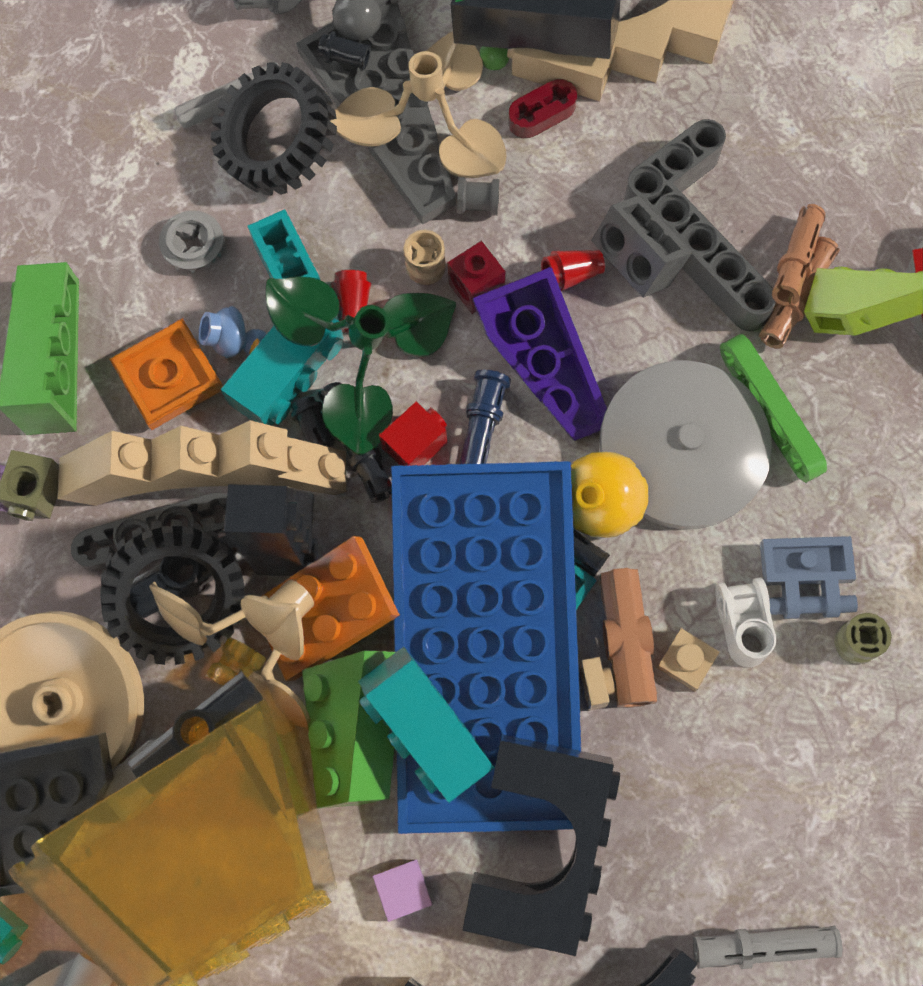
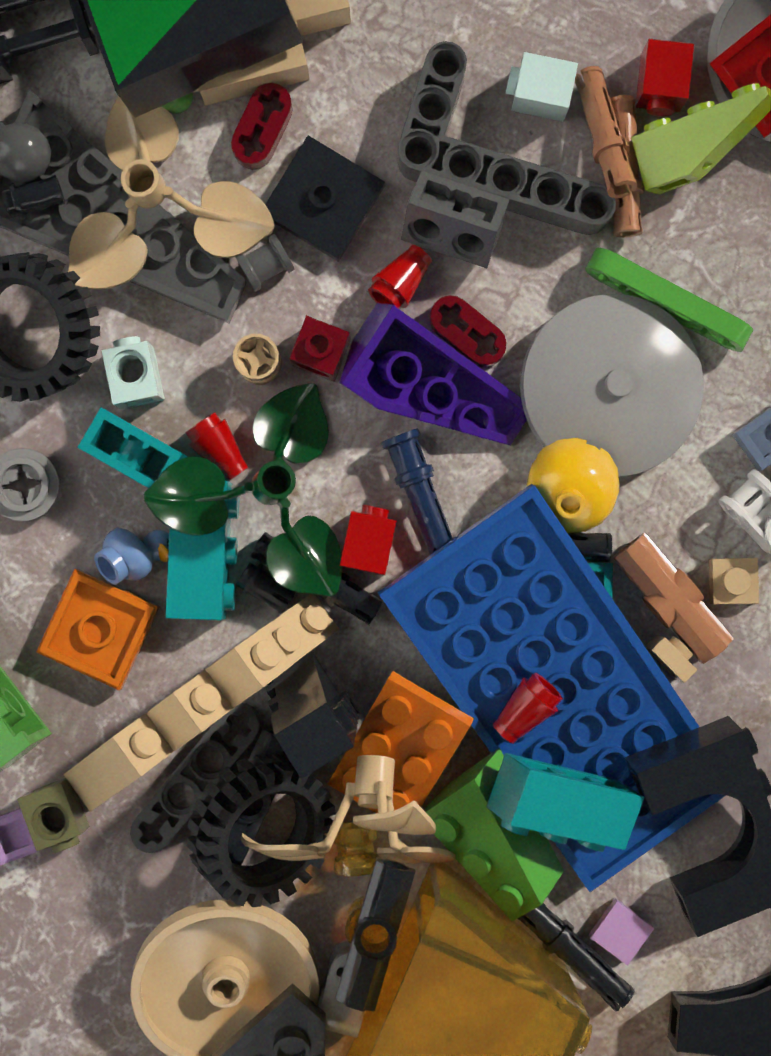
camera: 40 degrees left, 15 degrees up
none -> light aqua brick [101,336,165,409]
none -> black plate [265,135,385,262]
none -> dark red beam [430,295,507,368]
none -> red cone [493,673,563,744]
none -> light aqua brick [505,52,578,122]
none -> black pin [518,903,635,1011]
none -> red brick [636,39,694,116]

